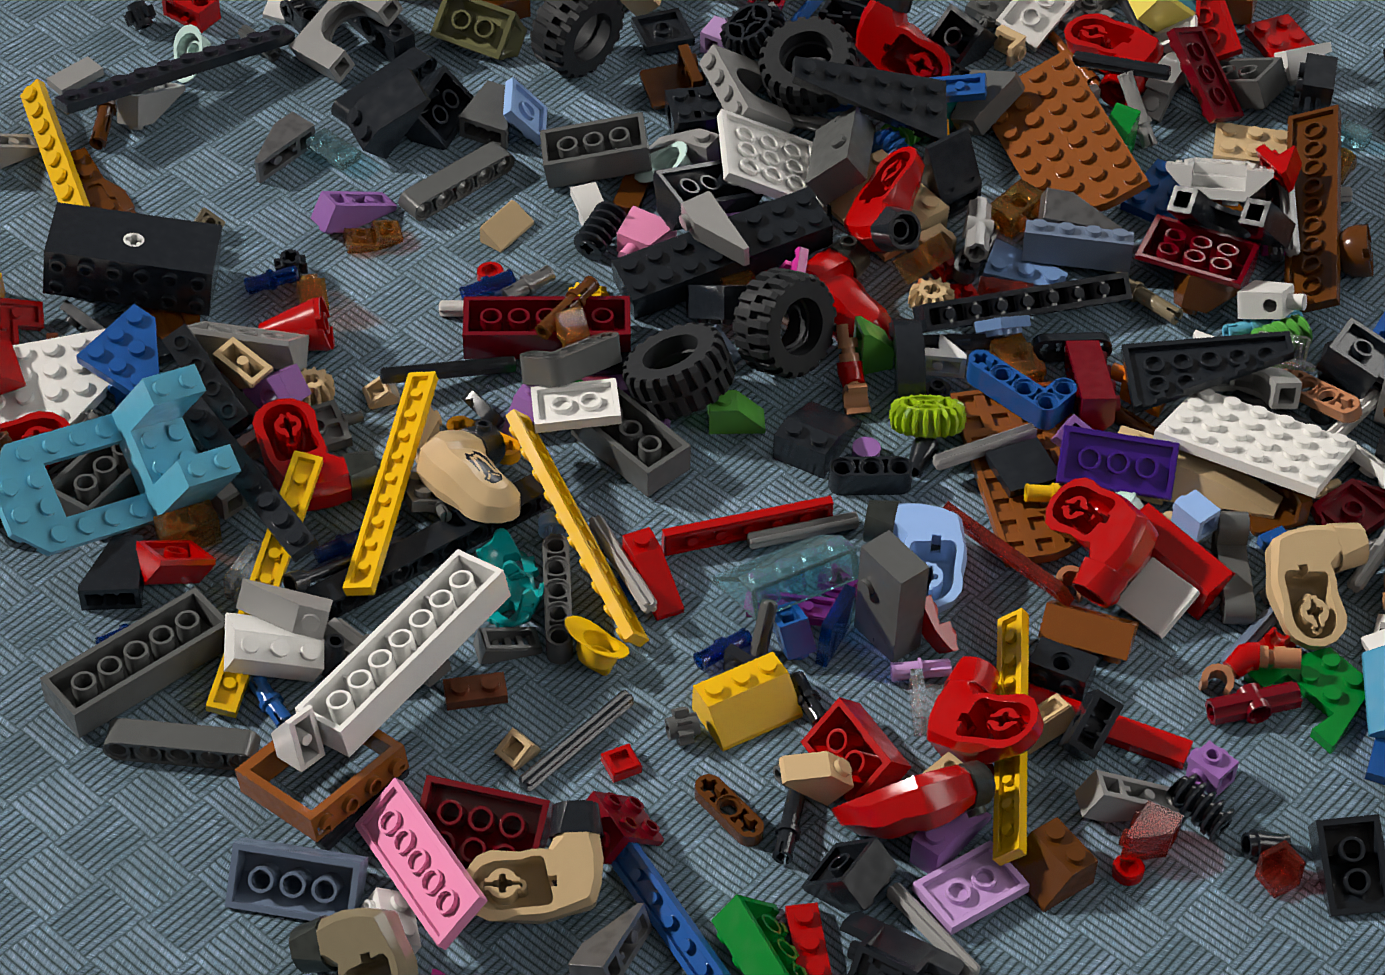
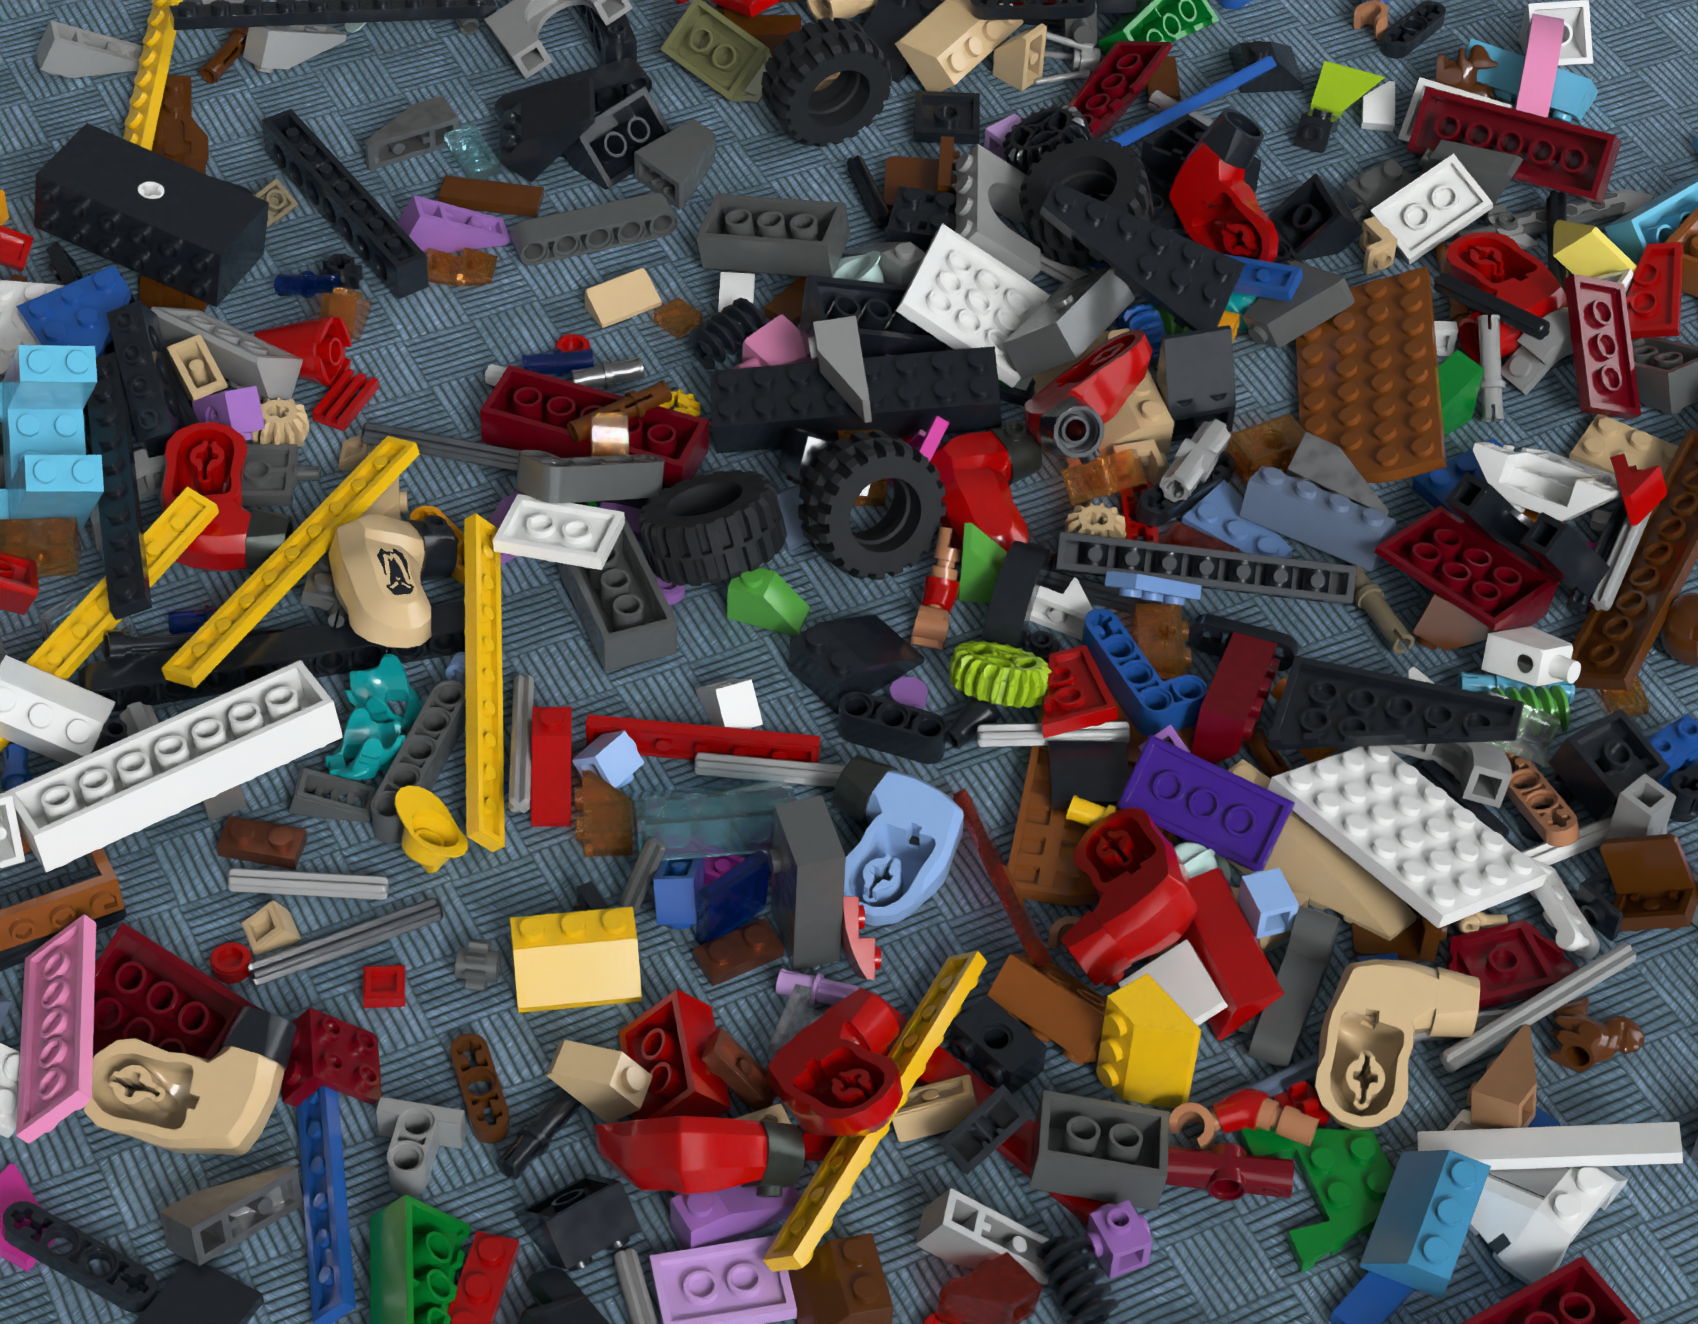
camera: 20 degrees right, 0 degrees up
light grey slope [236,578,333,640] -> none
black beam [461,387,505,429] -> none
light blue plate [503,77,547,146] -> none
clear blue pin [693,628,752,671] -> none
black pin [790,671,826,727] -> none
none -> red tile [210,942,252,984]
none -> light grey axle [228,868,389,900]
none -> black brick [262,109,429,299]
none -> red tile [312,368,379,431]
none -> light grey tile [376,1097,466,1197]
none -> reddish brown tile [438,175,544,218]
none -> light blue brick [572,731,644,792]
none -> clear orange slope [575,770,633,857]
none -> clear orange tile [654,297,702,339]
none -> copper plate [693,918,784,987]
none -> white slope [695,679,763,730]
none -> copper plate [702,1027,775,1111]
none -> black axle [846,155,891,228]
none -> dark grey brick [1029,1090,1170,1211]
none -> red wing [1042,645,1119,738]
none -> yellow slope [1096,973,1201,1108]
none -> clear orange tile [1600,678,1650,716]

